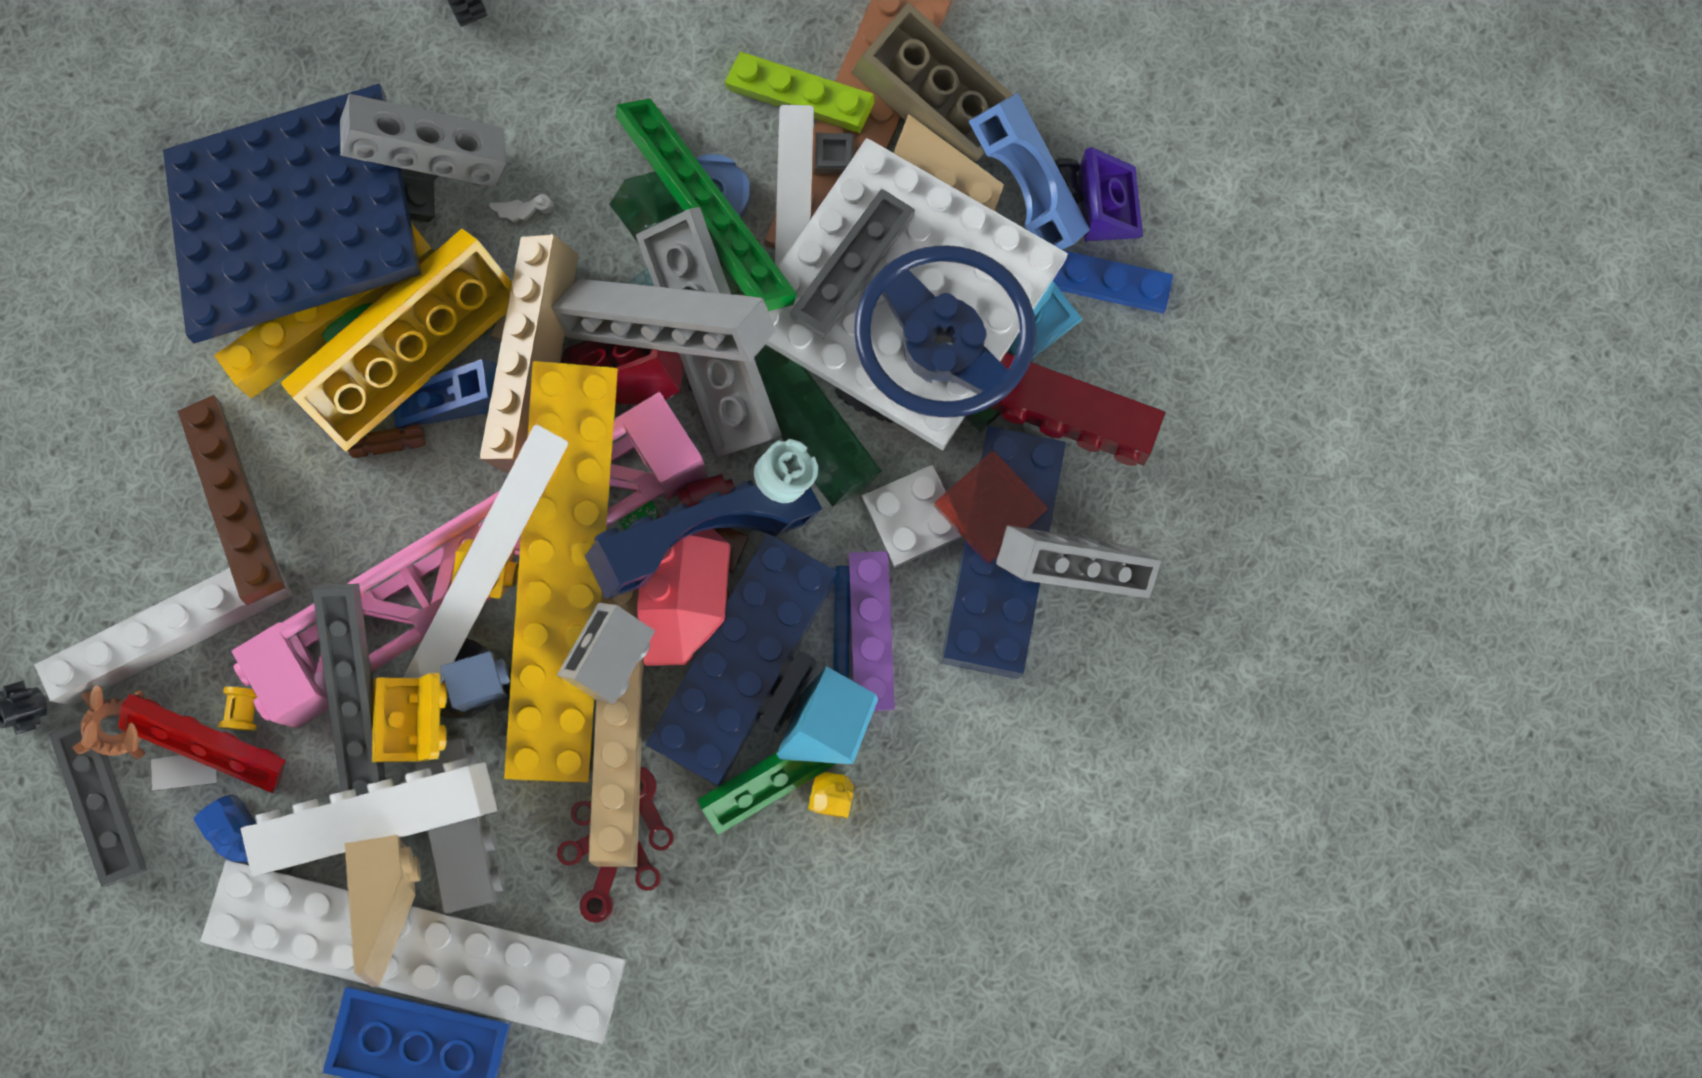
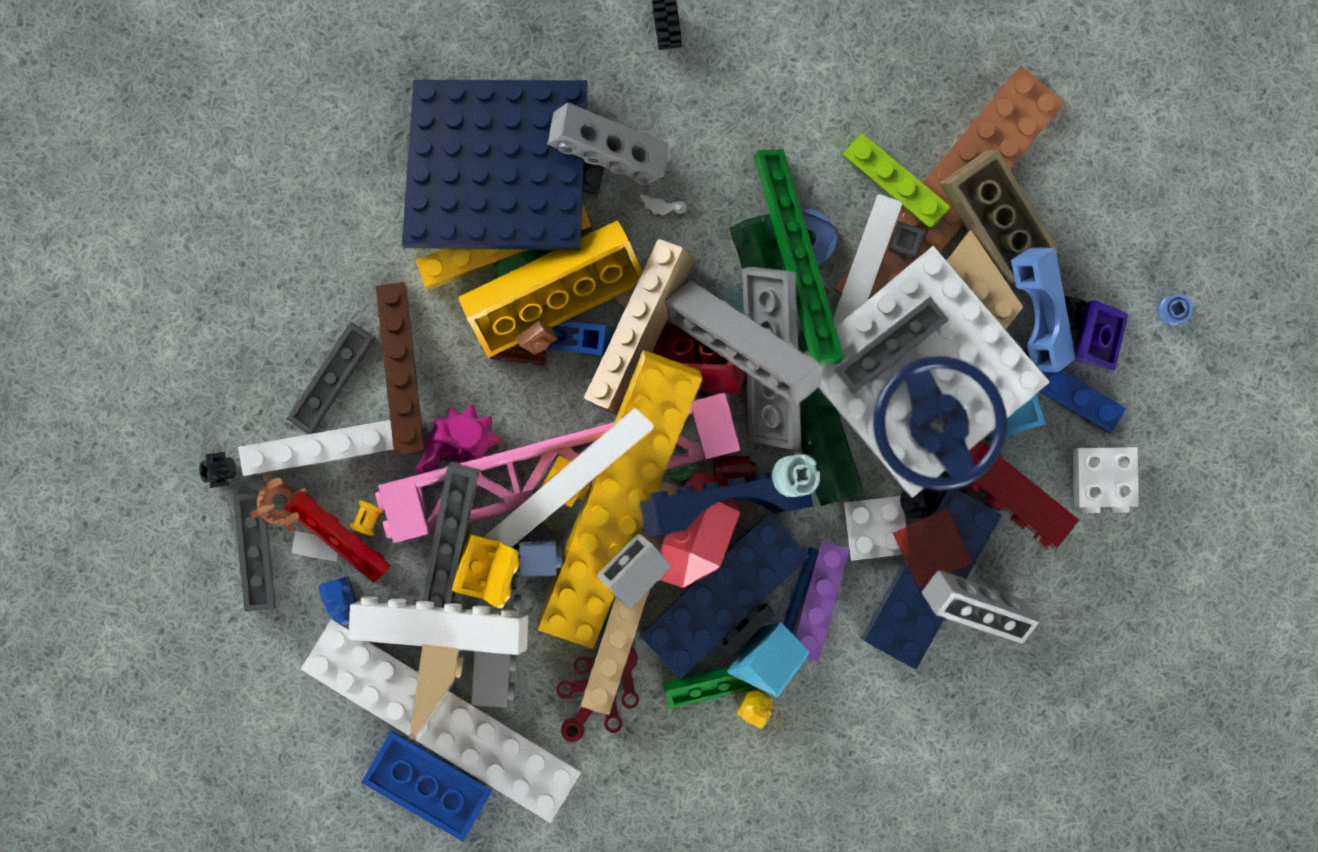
camera: 25 degrees right, 10 degrees up
none -> dark grey tile [286,322,376,434]
none -> dark pink head [415,405,500,474]
none -> nougat plate [516,321,558,355]
none -> black gear [900,488,937,518]
none -> white brick [1073,447,1139,513]
none -> medium blue wheel [1157,294,1193,325]

